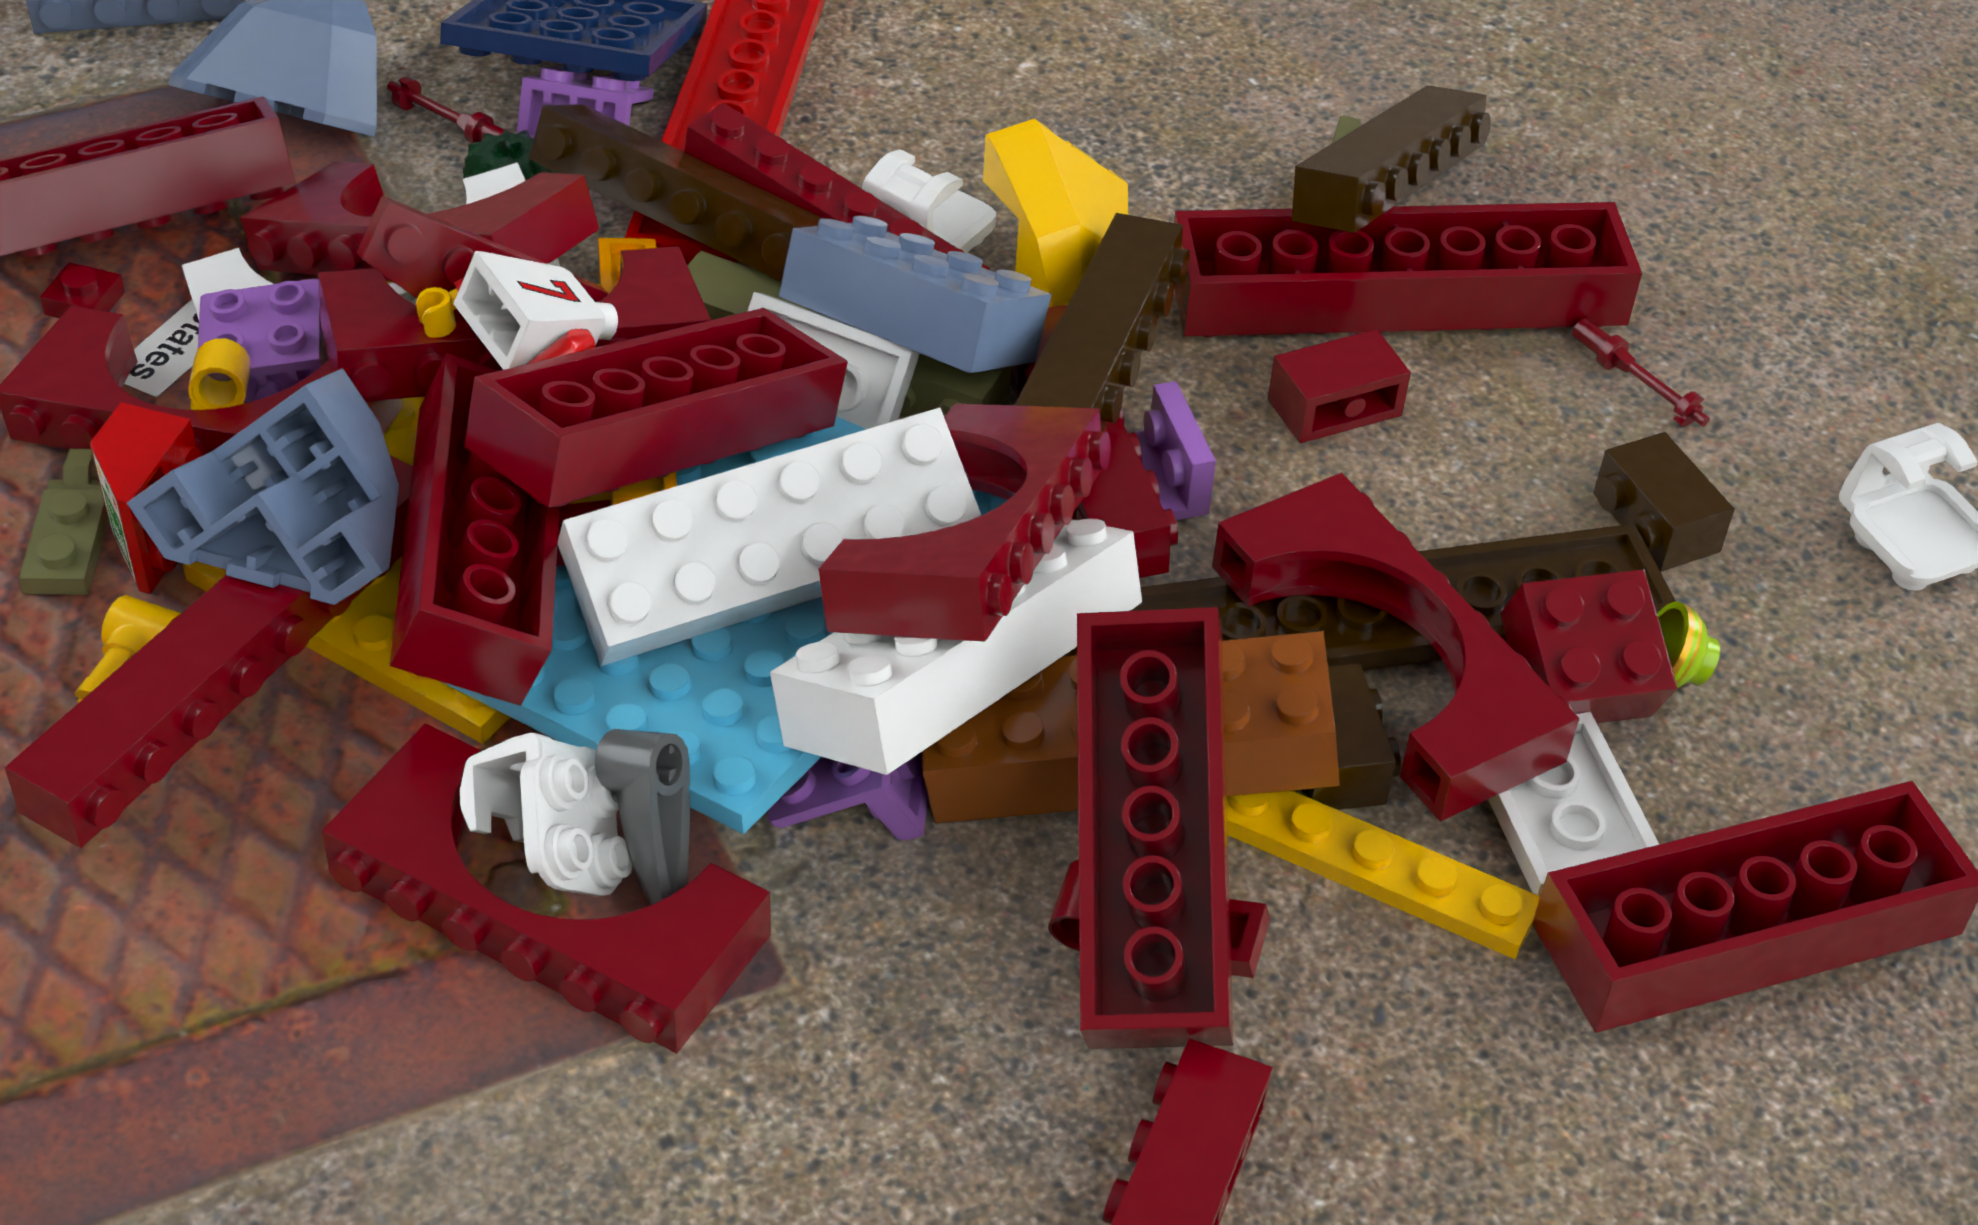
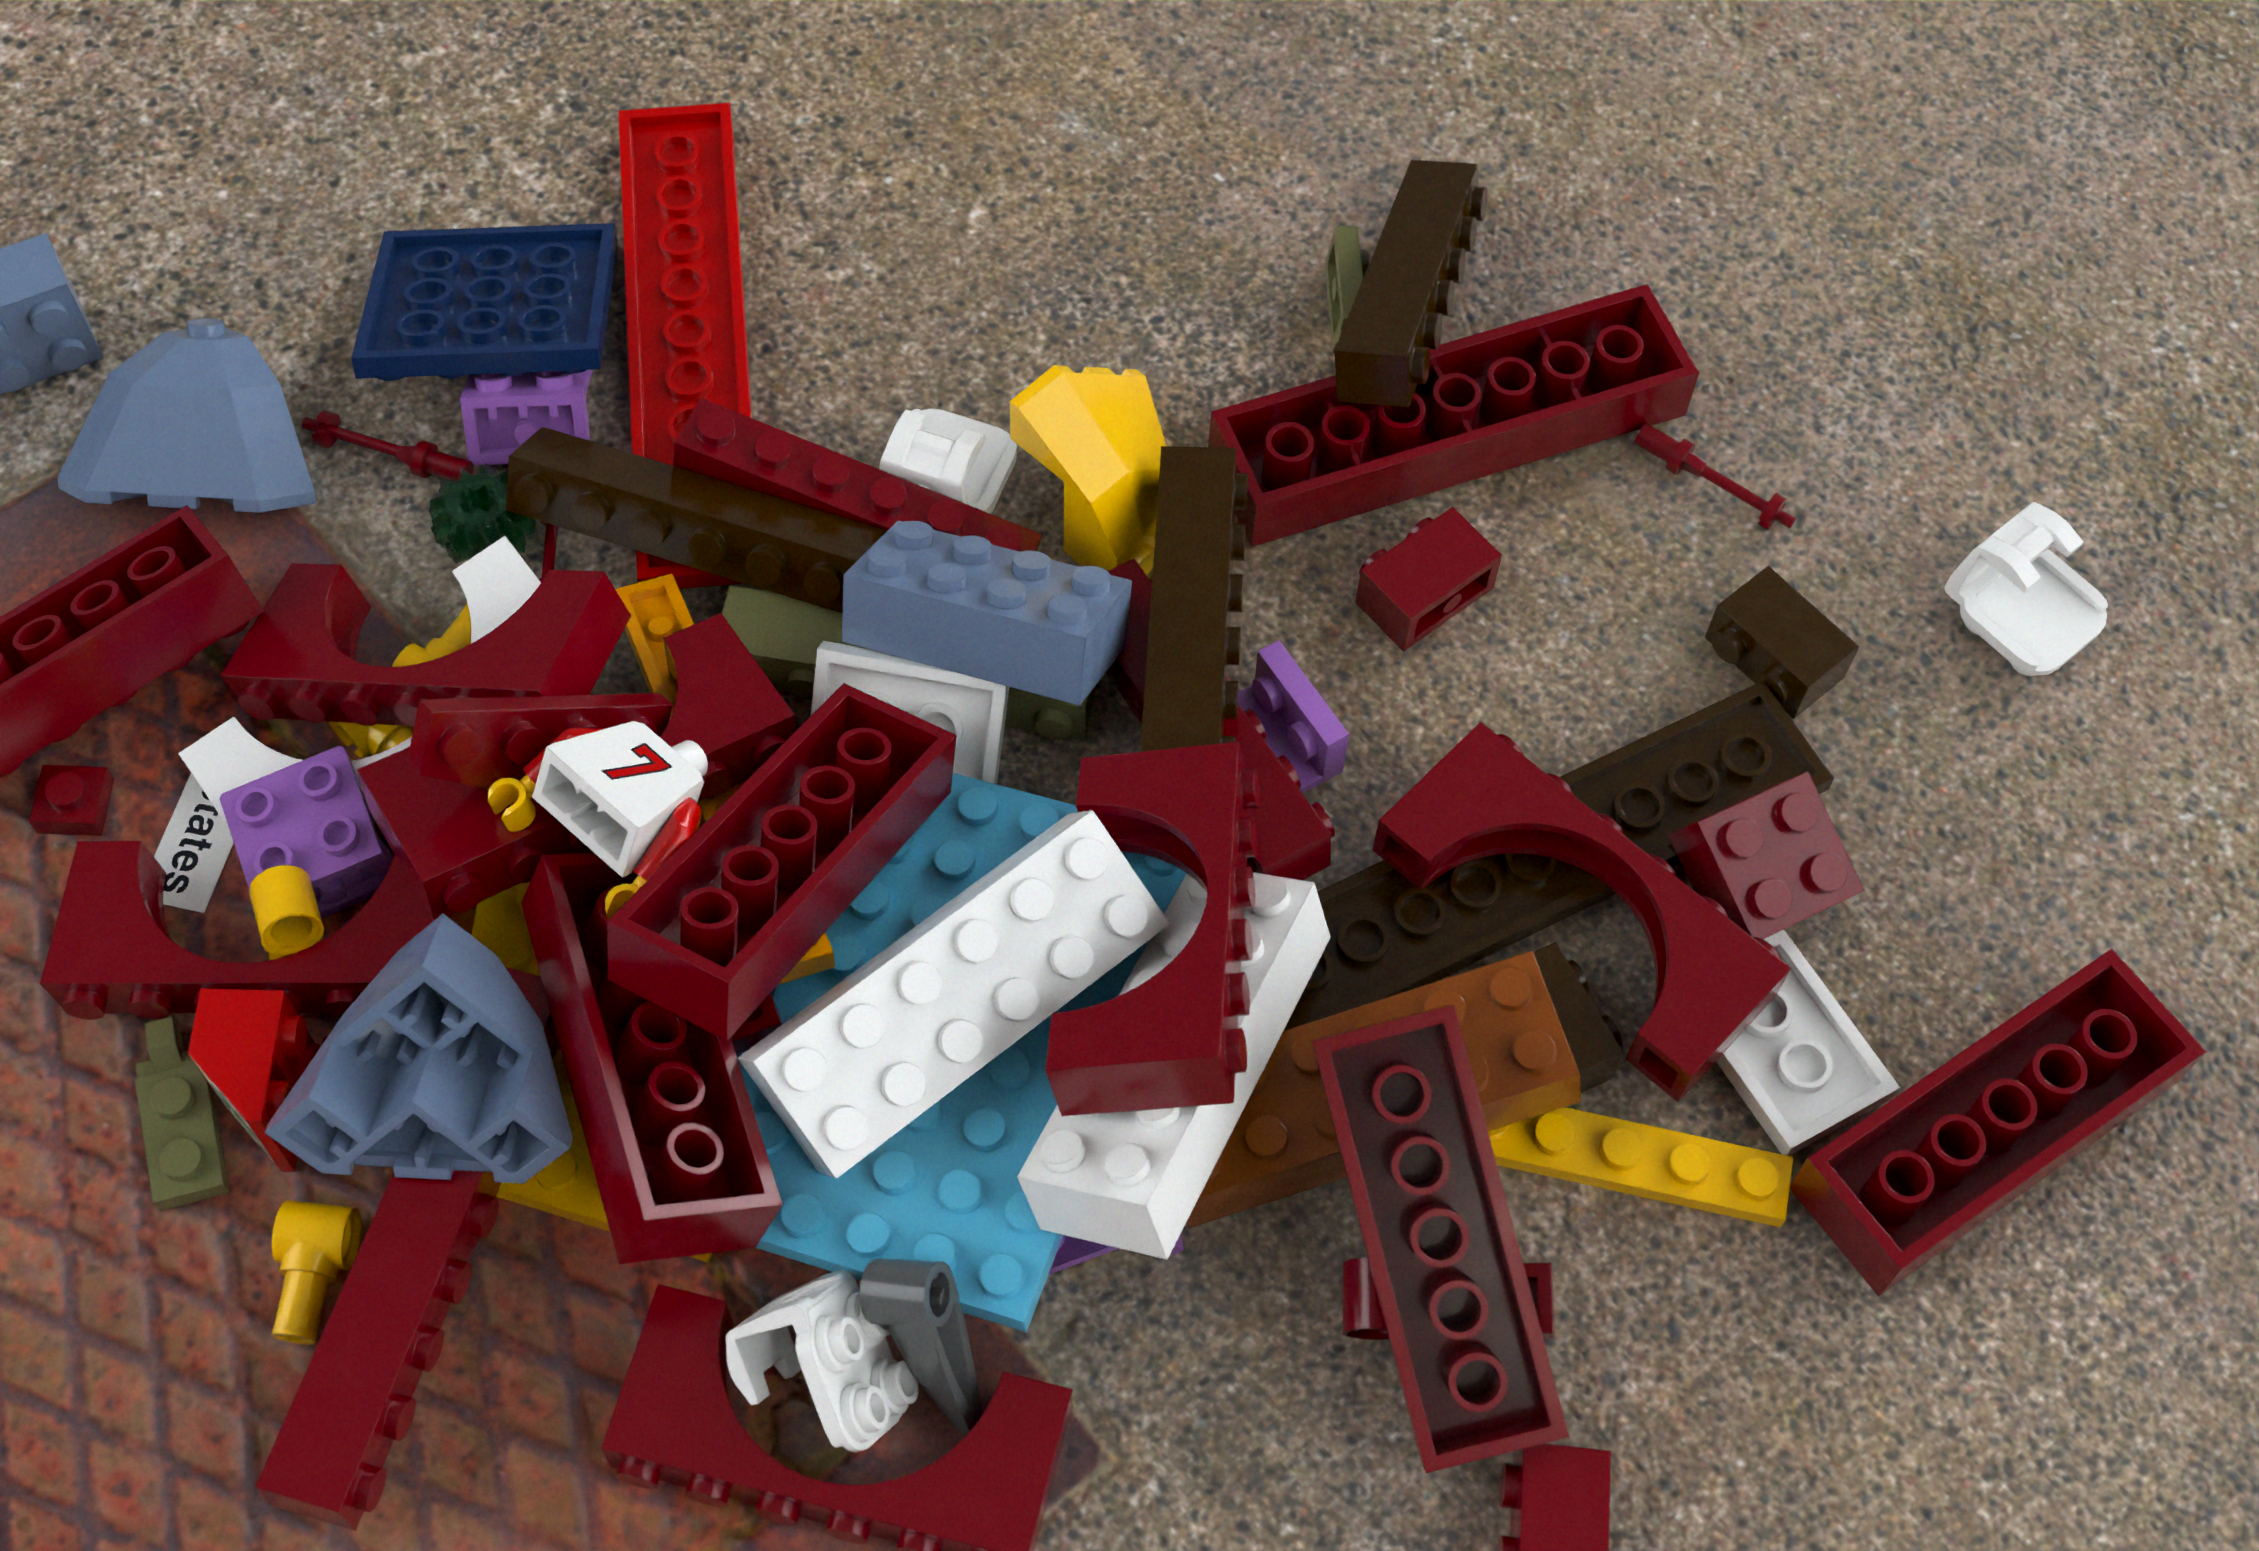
camera: 15 degrees left, 15 degrees up
lime piece [1657,601,1720,688] -> none

